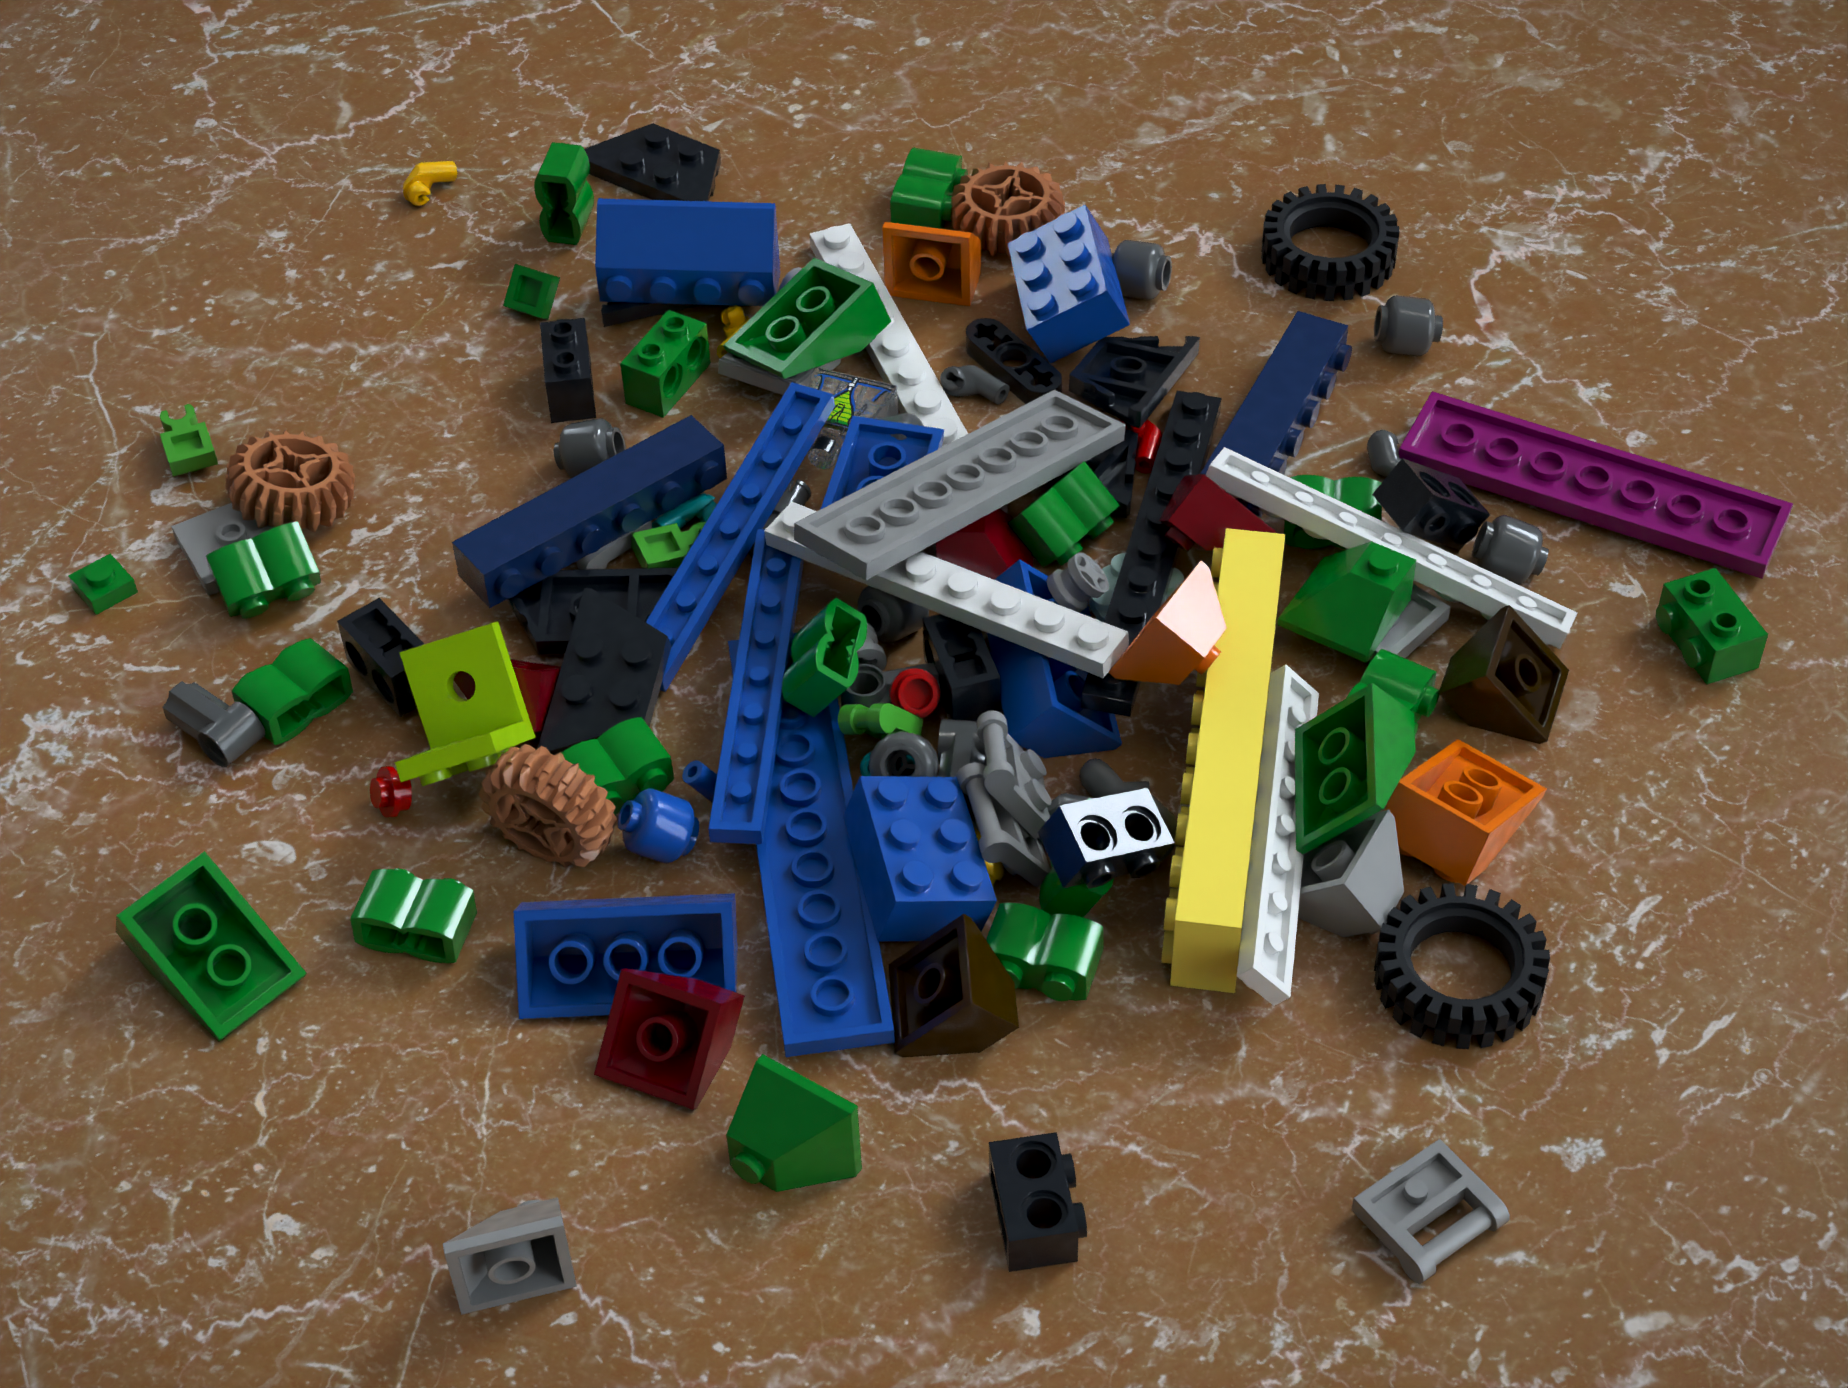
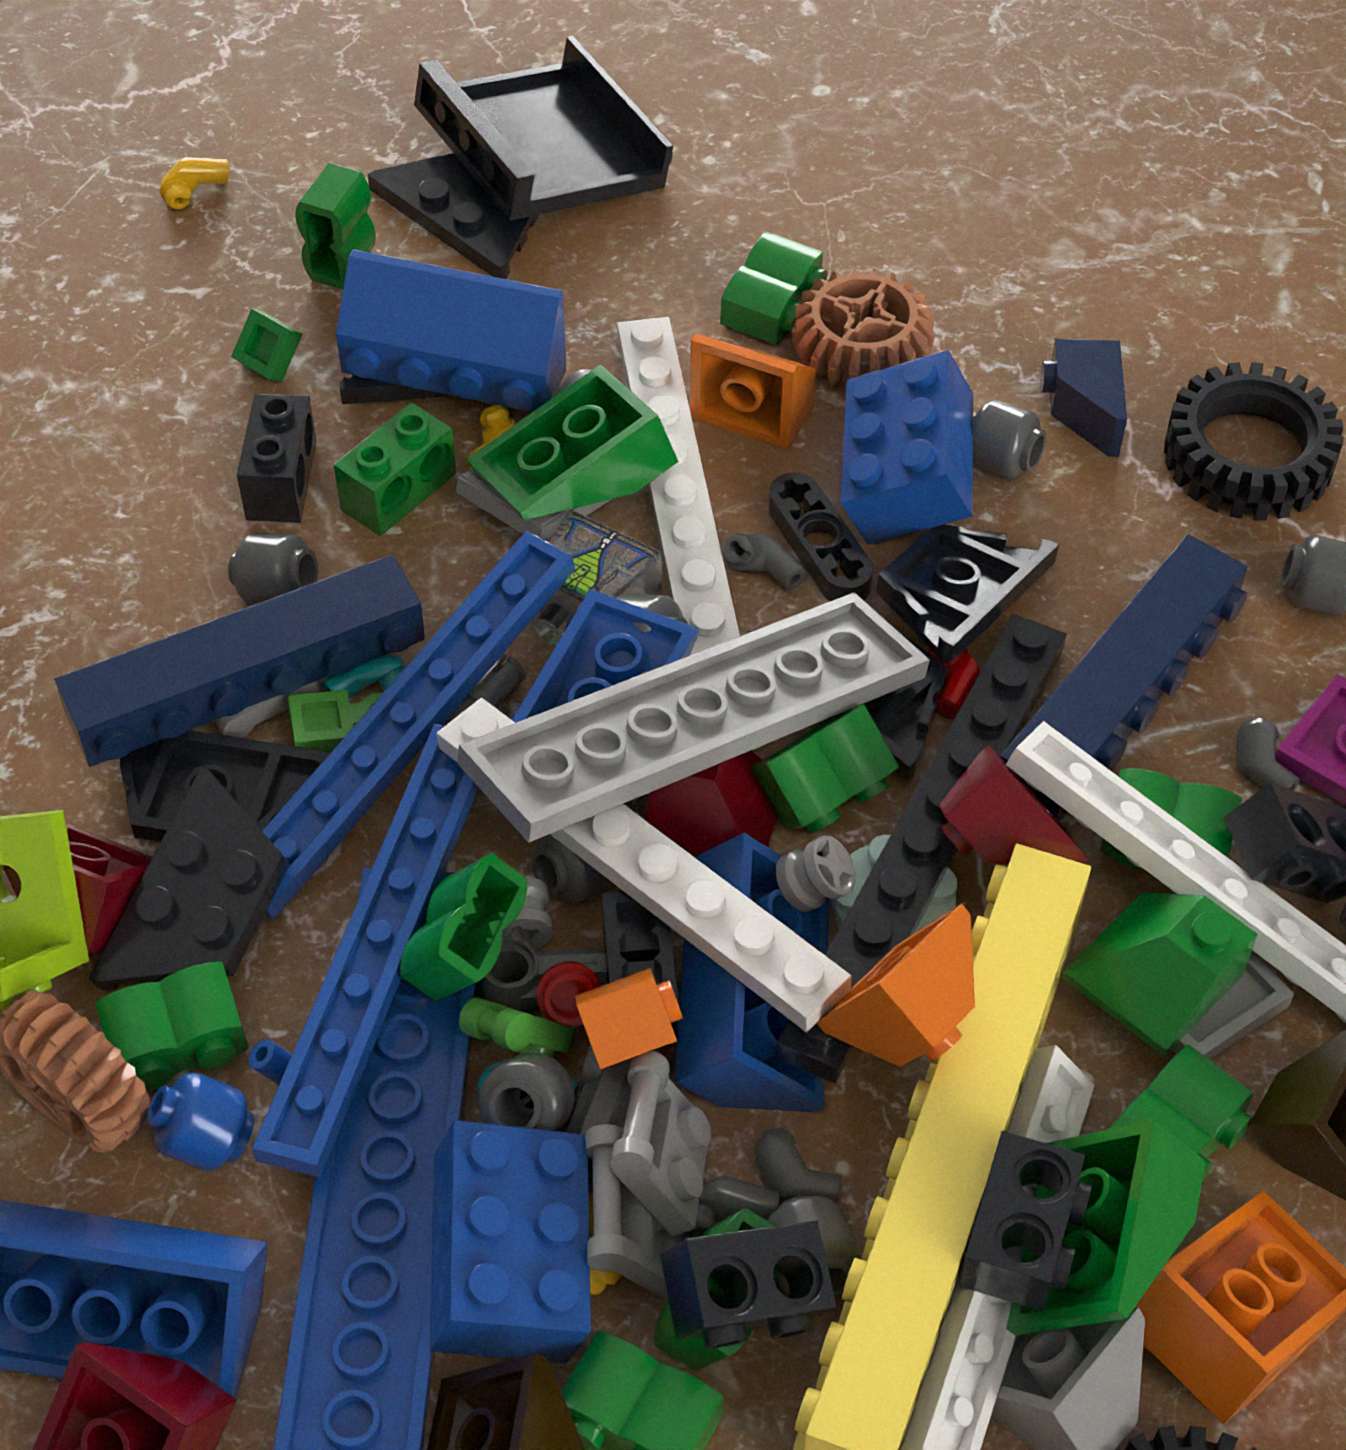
camera: 10 degrees right, 5 degrees up
none -> black panel [414,36,674,221]
none -> orange brick [575,968,683,1069]
none -> black brick [960,1131,1092,1312]
none -> dark blue slope [1040,338,1127,457]

